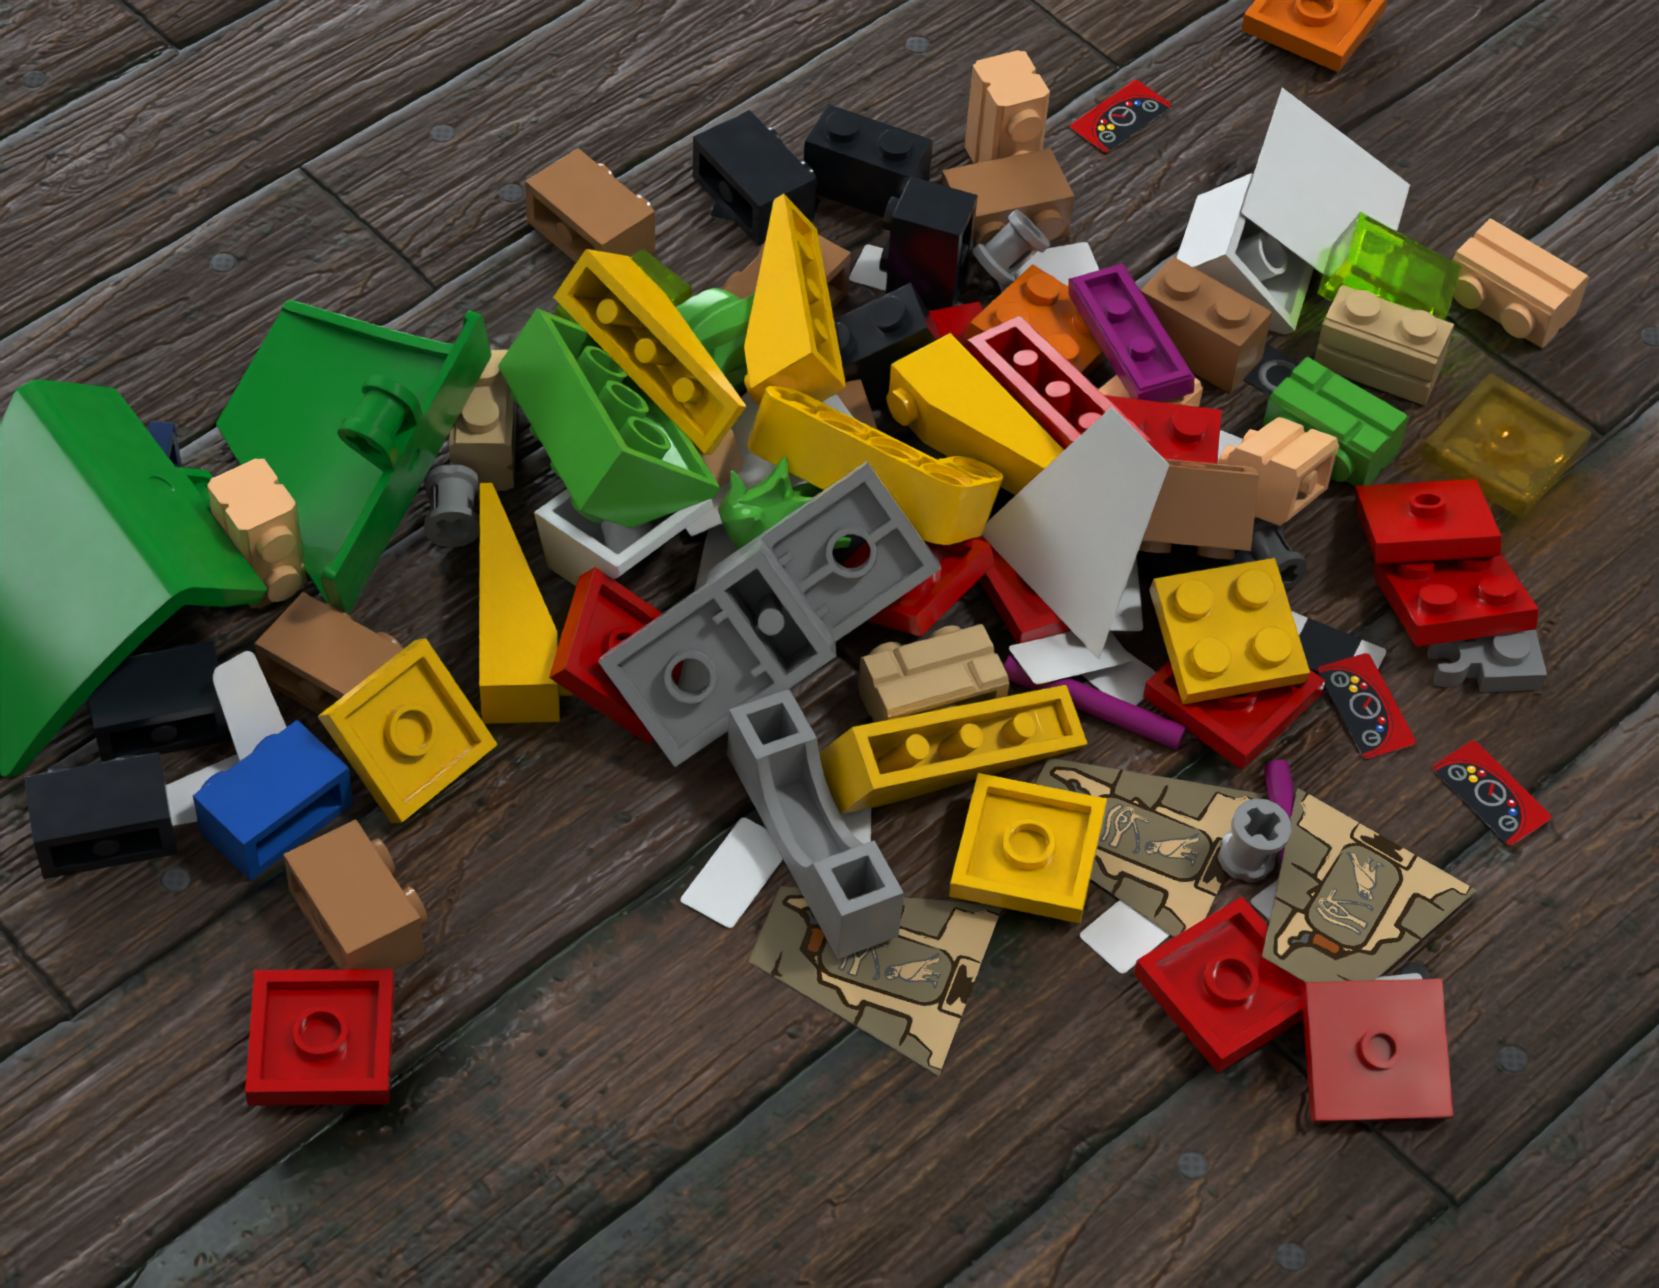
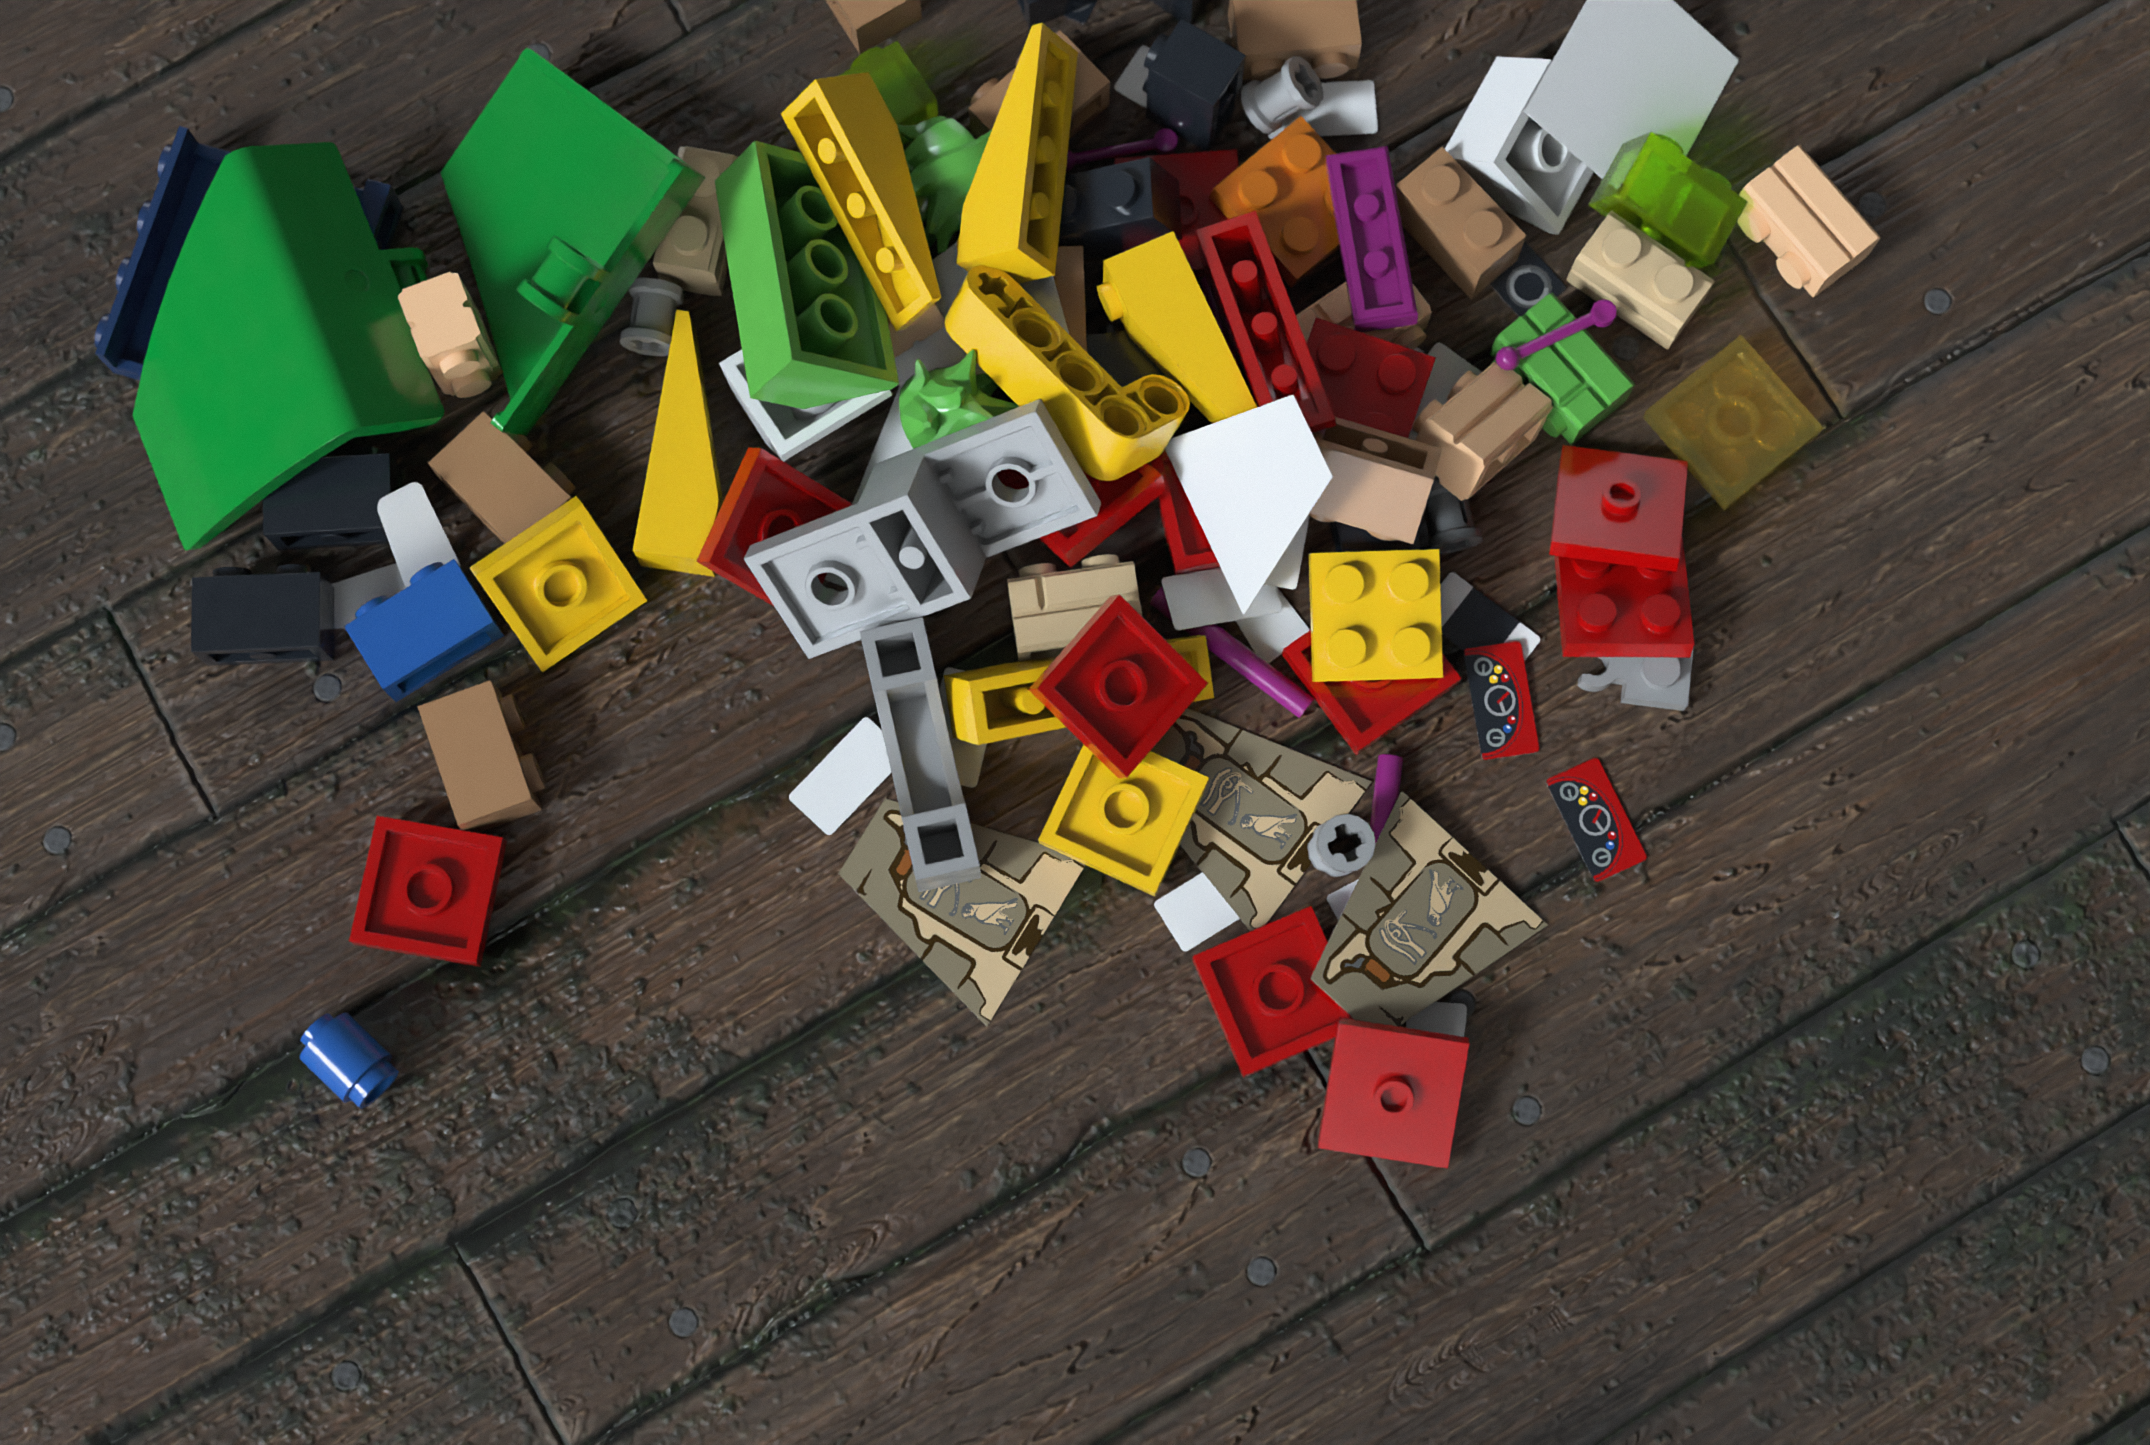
camera: 15 degrees right, 25 degrees up
none -> blue brick [300,1012,398,1109]
none -> red plate [1028,594,1208,778]
none -> magenta hinge [1496,299,1617,371]

